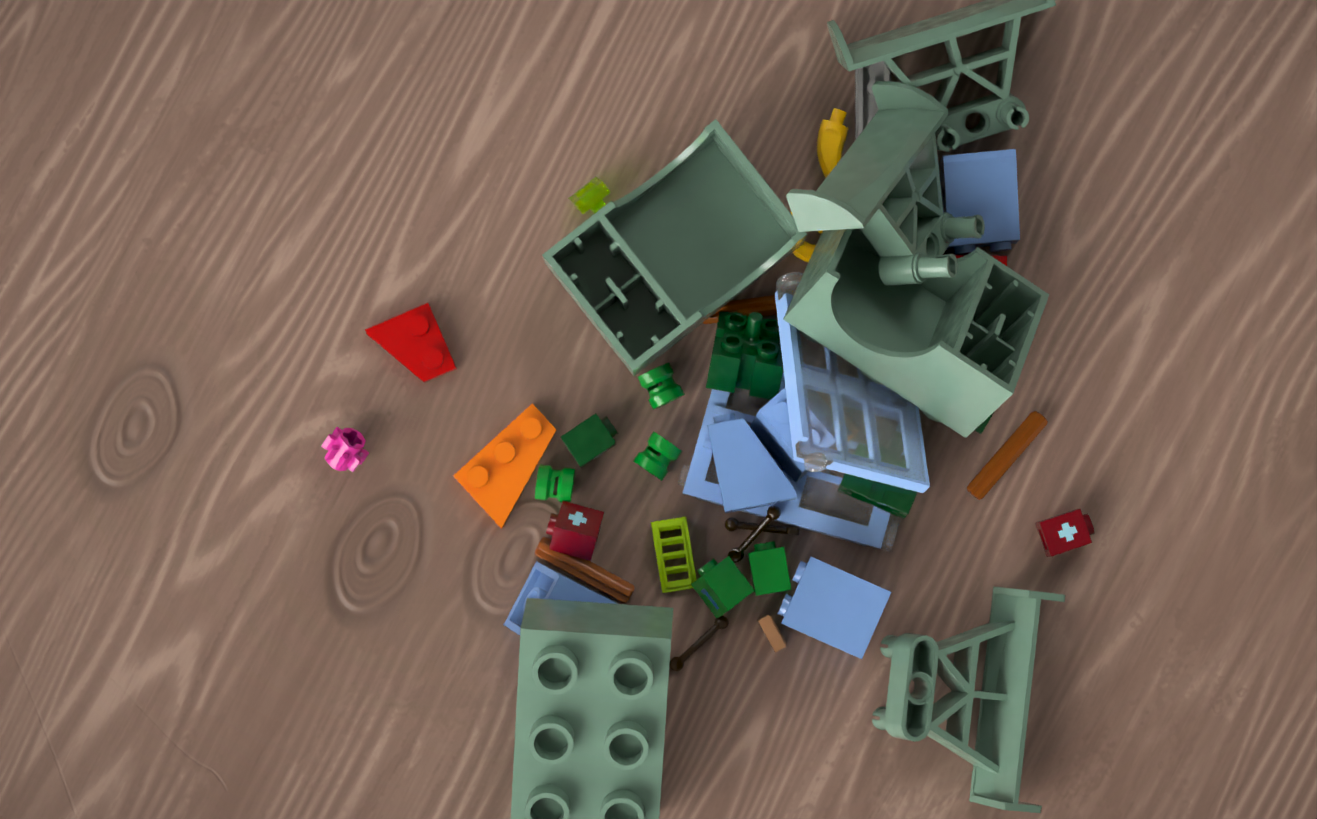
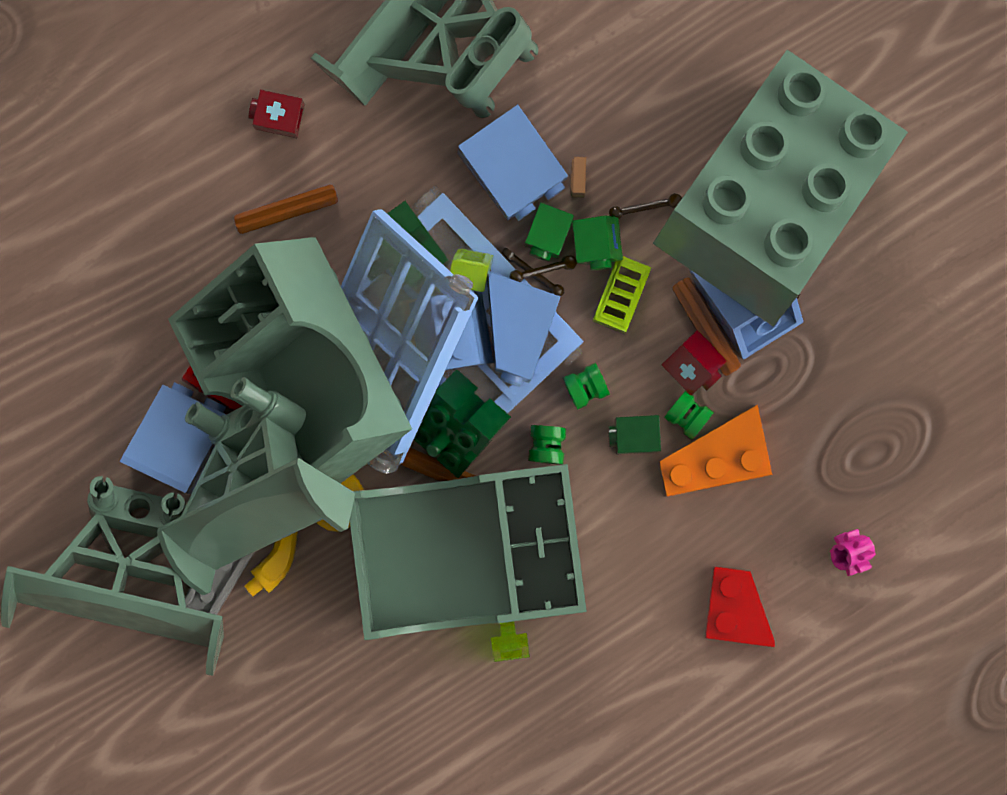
camera: 155 degrees left, 0 degrees up
none -> lime slope [450,249,494,292]

